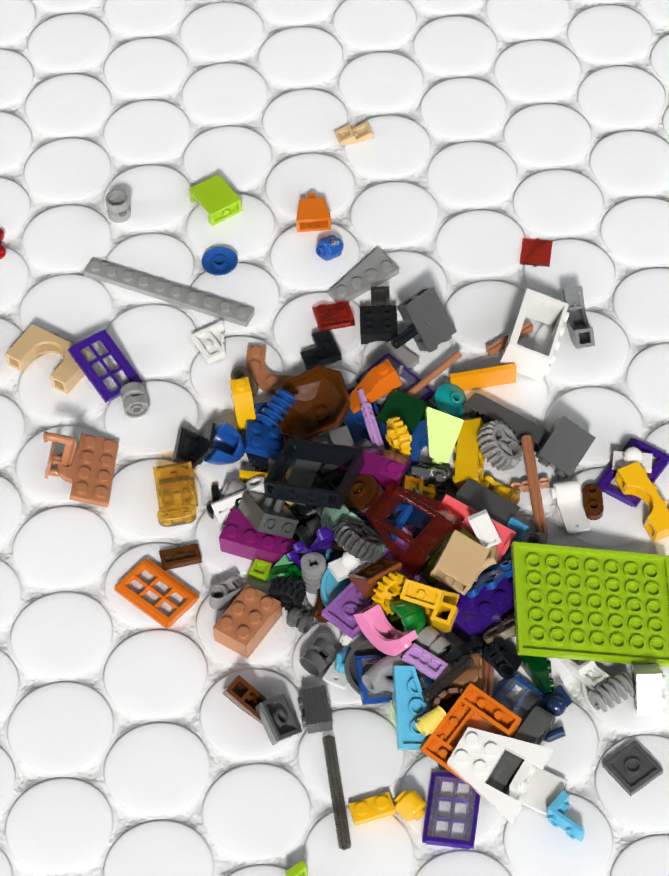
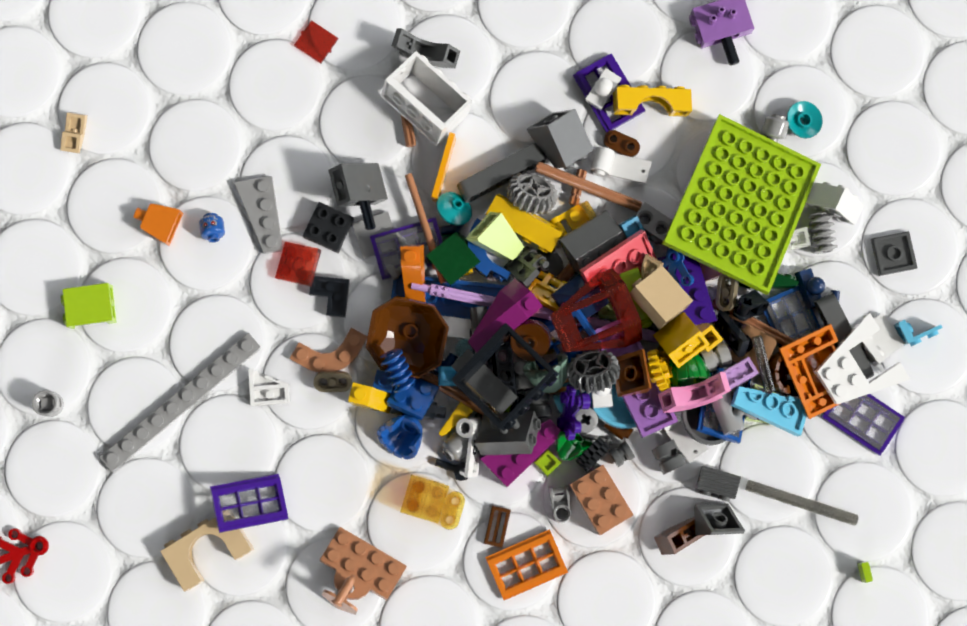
camera: 65 degrees left, 30 degrees up
light grey wheel [120,382,149,418] -> none
black bracket [172,422,217,470] -> none
blue dish [201,247,238,276] -> none
medium azure arm [335,646,351,674] -> none
yellow plate [348,792,396,826] -> none
clear smoke panel [371,286,390,306] -> none
yellow gear [385,416,412,457] -> none
yellow head [394,789,426,822] -> none
light yellow cone [415,706,446,736] -> none
white tile [468,509,502,548] -> none

